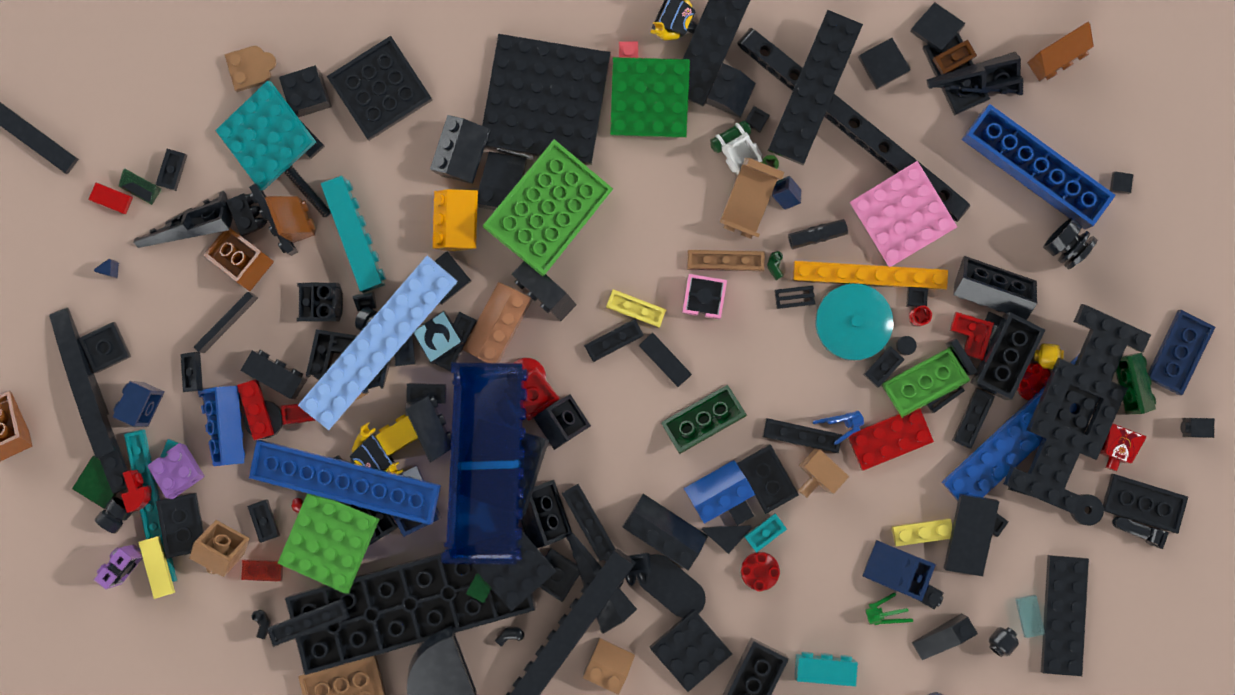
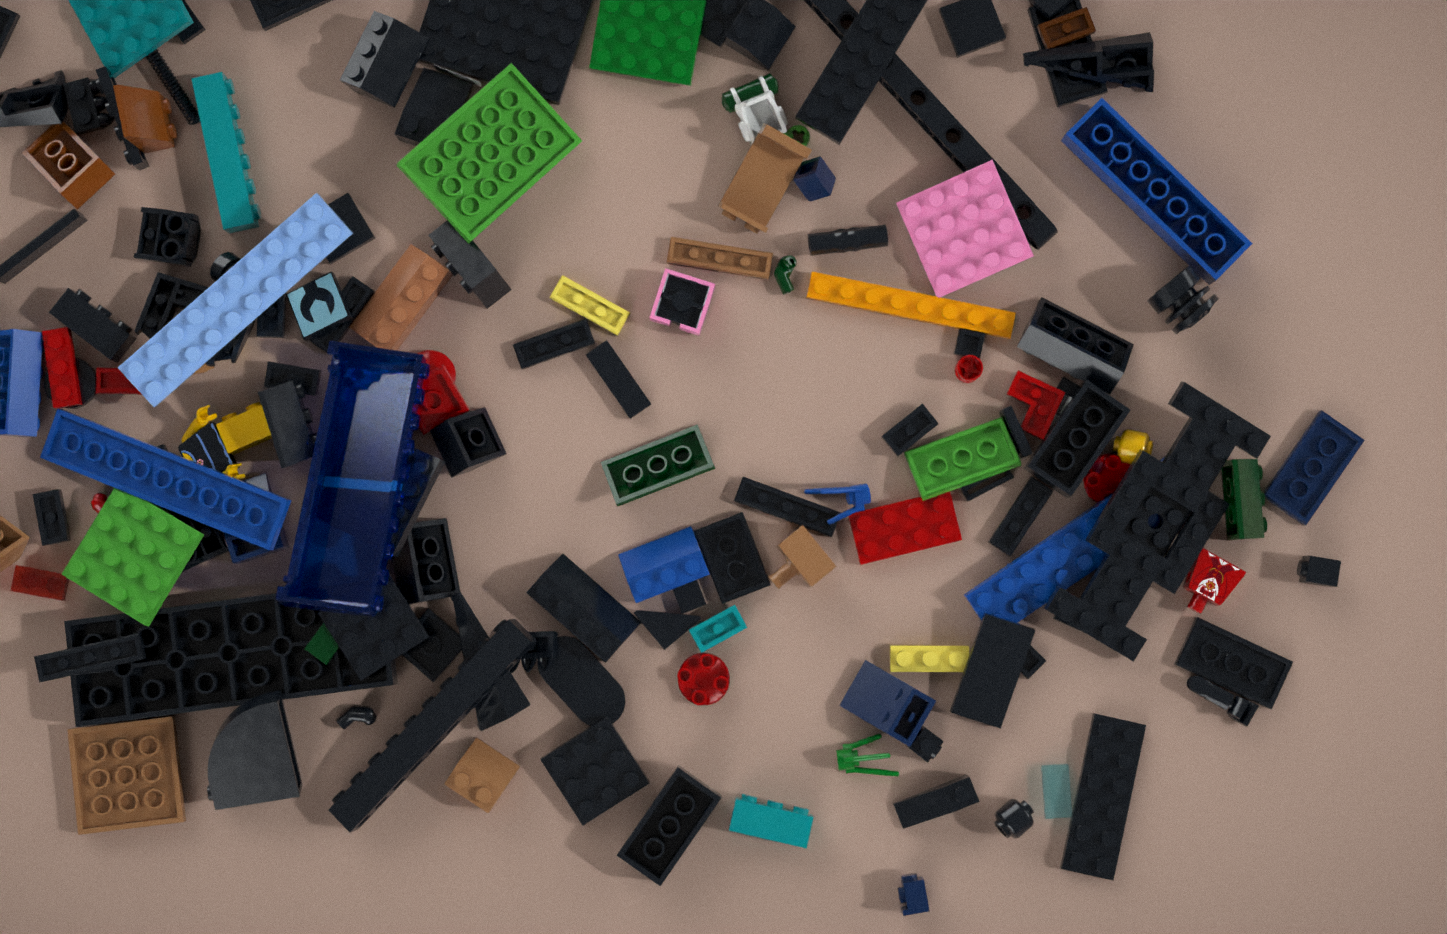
camera: 10 degrees right, 0 degrees up
black arm [252,610,271,639] -> none
black slope [353,292,377,311] -> none
light orange slope [432,189,478,251] -> none
black plate [561,483,616,561] -> none
black tile [745,106,770,133] -> none
black tile [774,285,816,309] -> none
teal dish [815,283,893,361] -> none
black tile [896,336,917,355] -> none
dark orange slope [1027,21,1094,82] -> none
black piece [1071,494,1104,526] -> none
black tile [1110,171,1134,194] -> none

